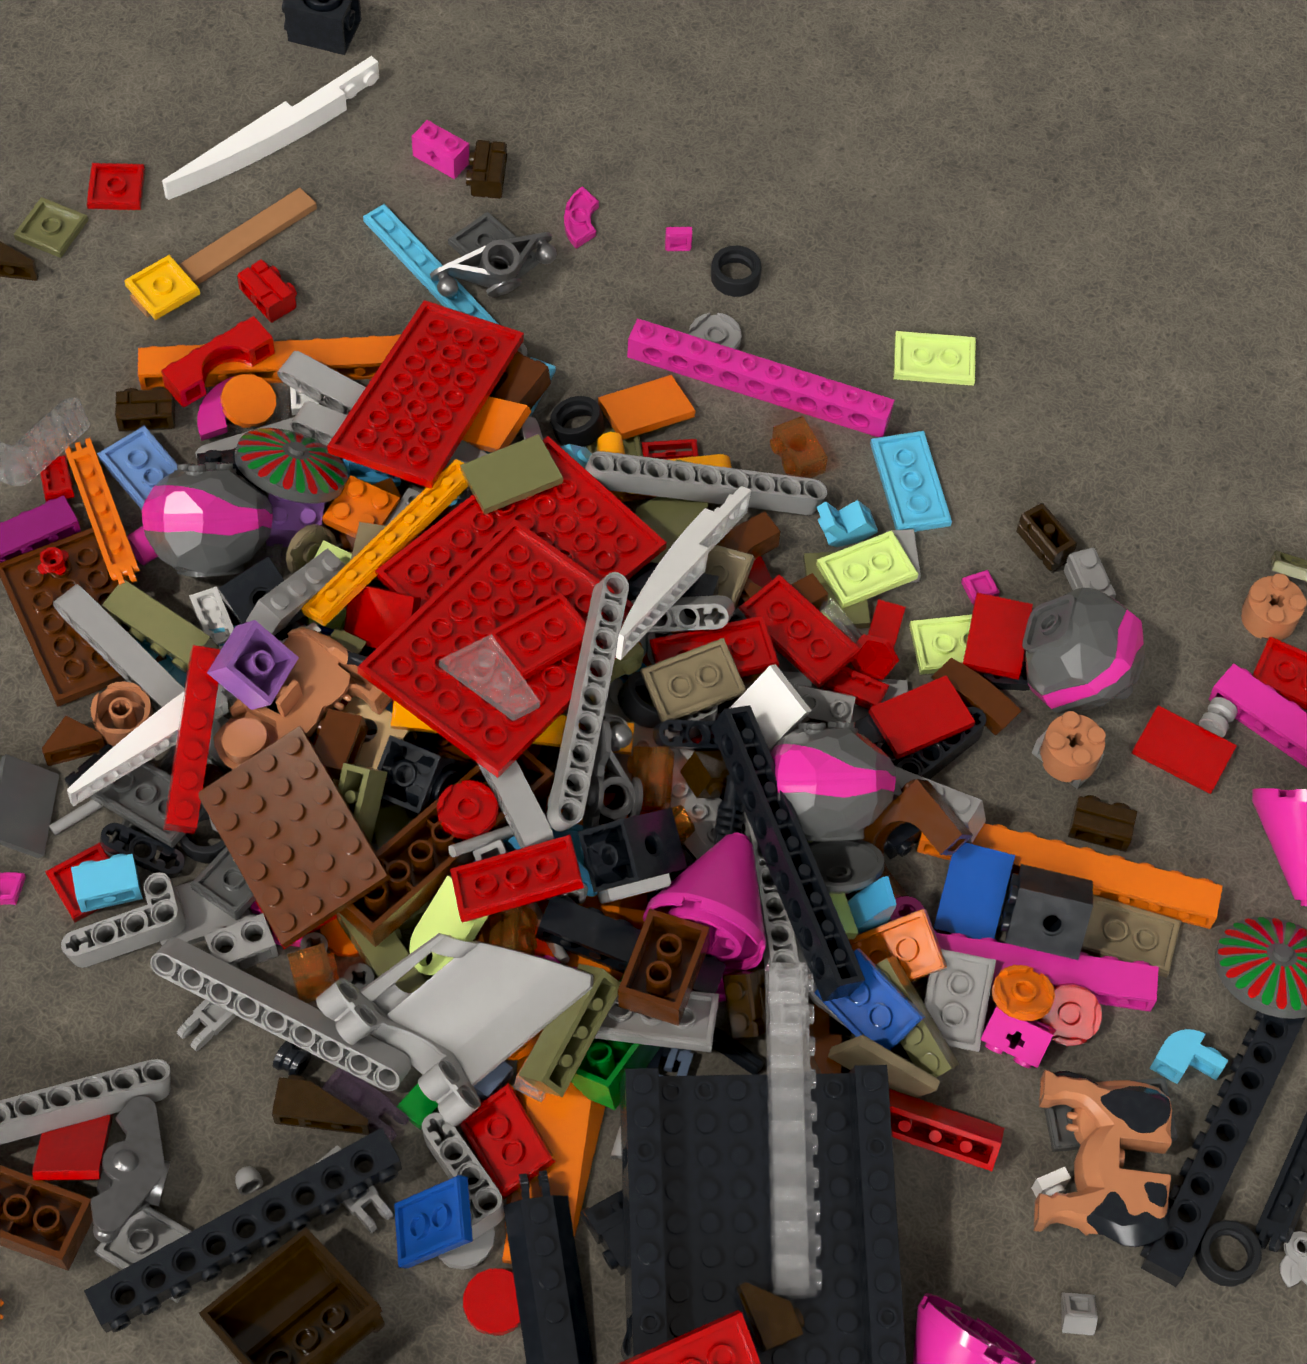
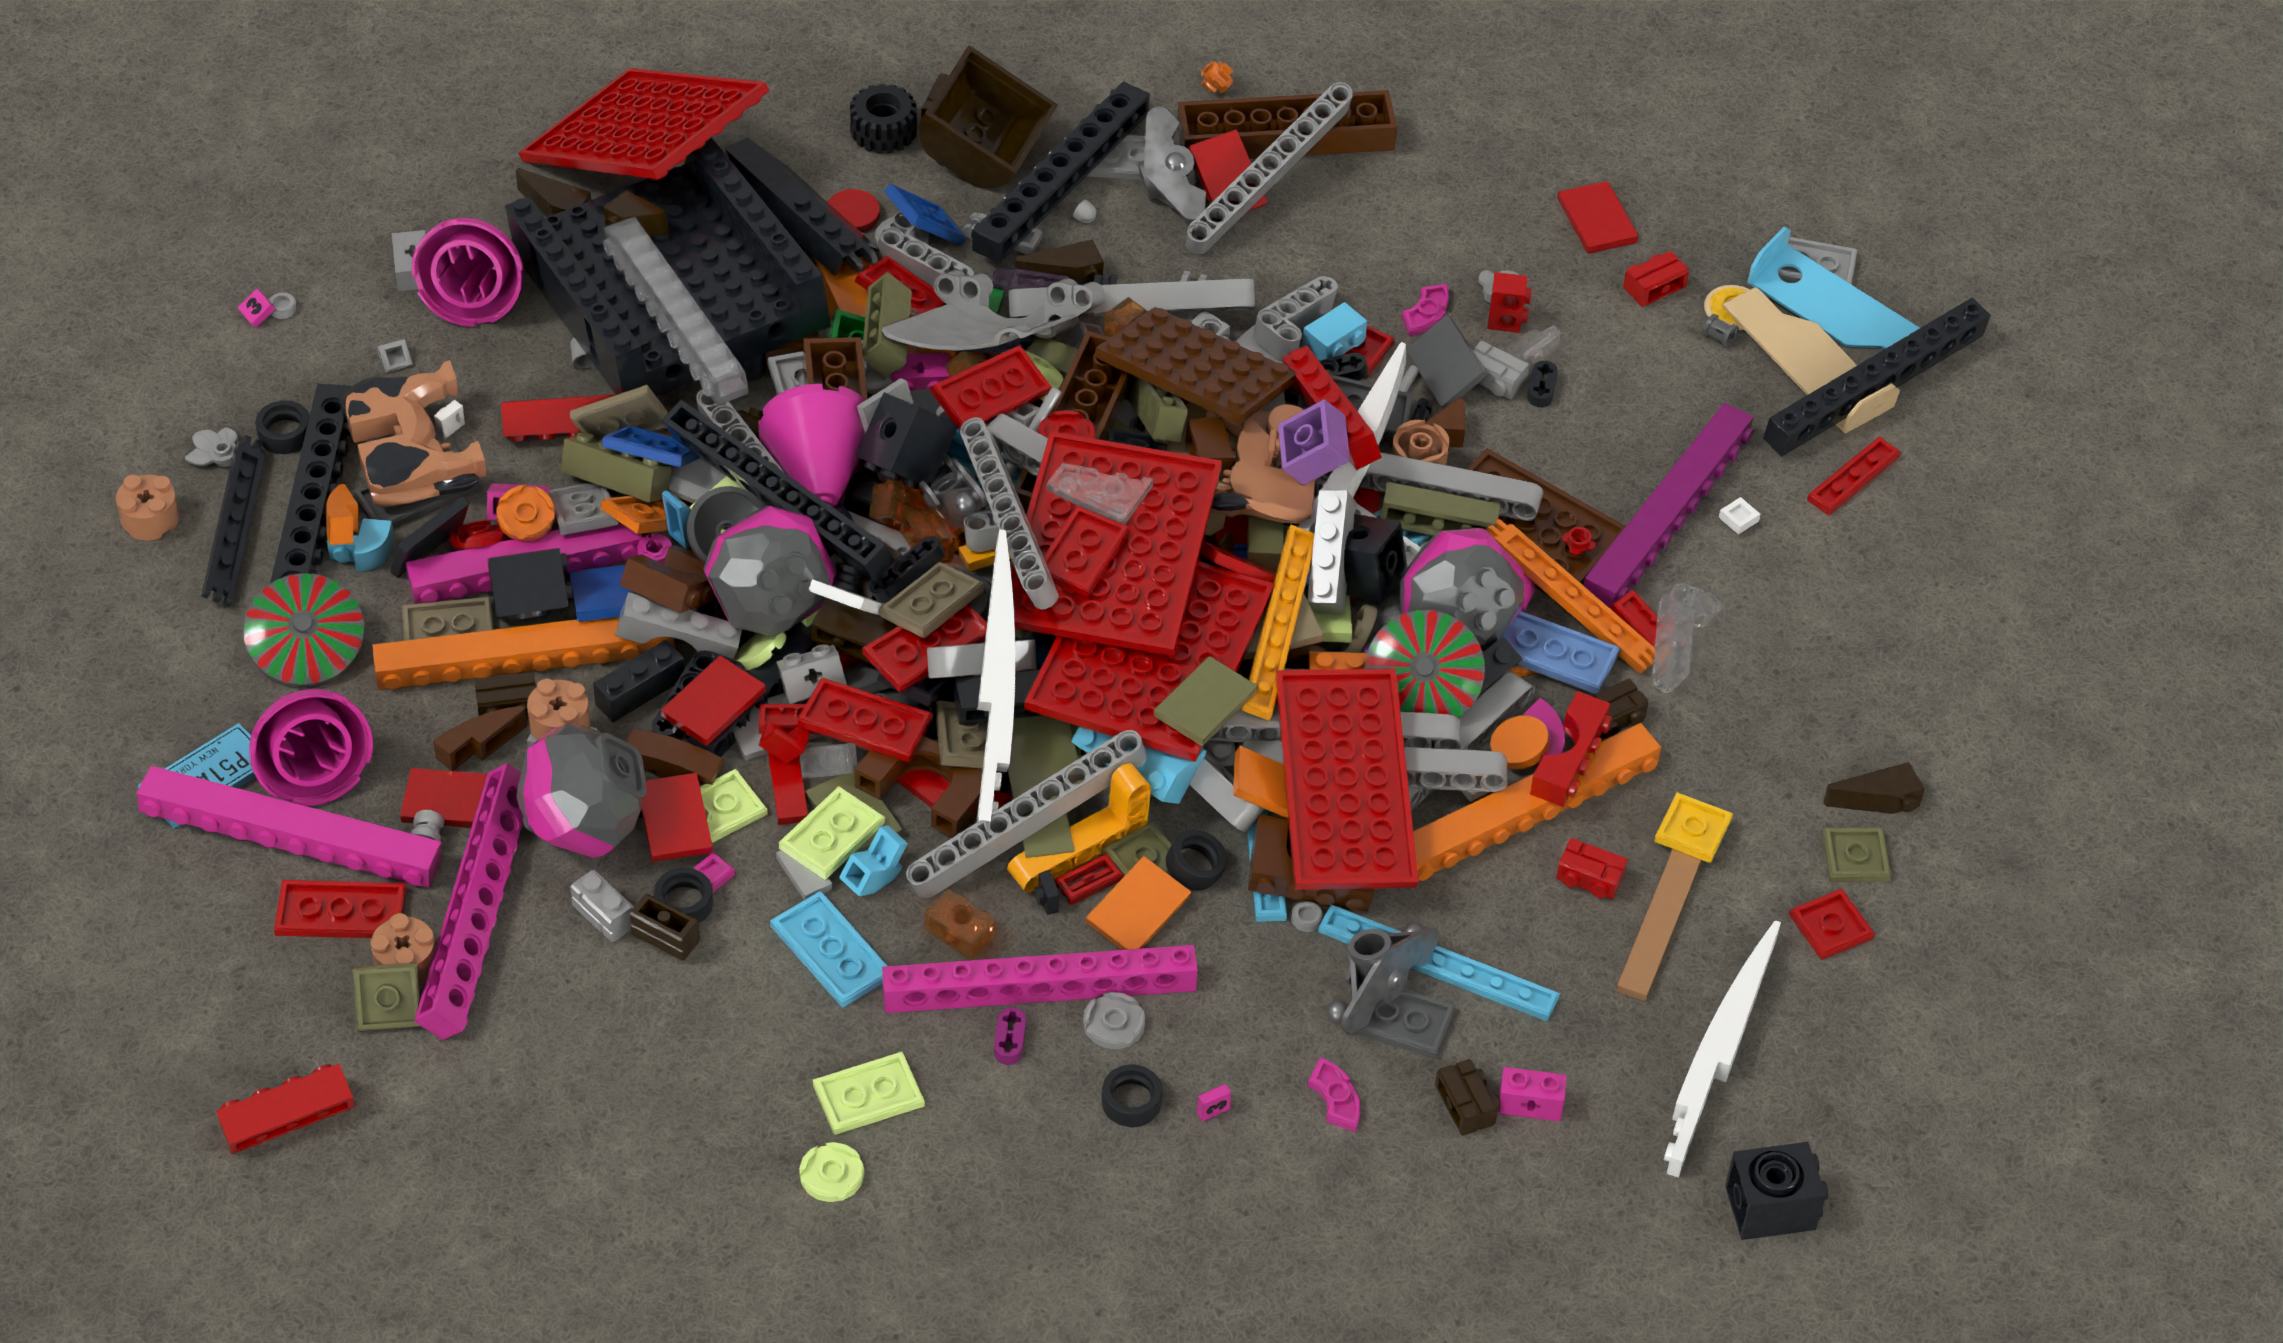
camera: 155 degrees right, 10 degrees down
none -> orange slope [326,484,358,545]
none -> black tile [390,497,470,578]
none -> dark pink brick [414,763,524,1040]
none -> reddish brown slope [433,706,527,771]
none -> black brick [593,640,684,723]
none -> black tyre [654,867,713,923]
none -> yellowish green tile [799,1142,864,1202]
none -> magenta beam [994,1007,1026,1065]
none -> black plate [1034,871,1059,915]

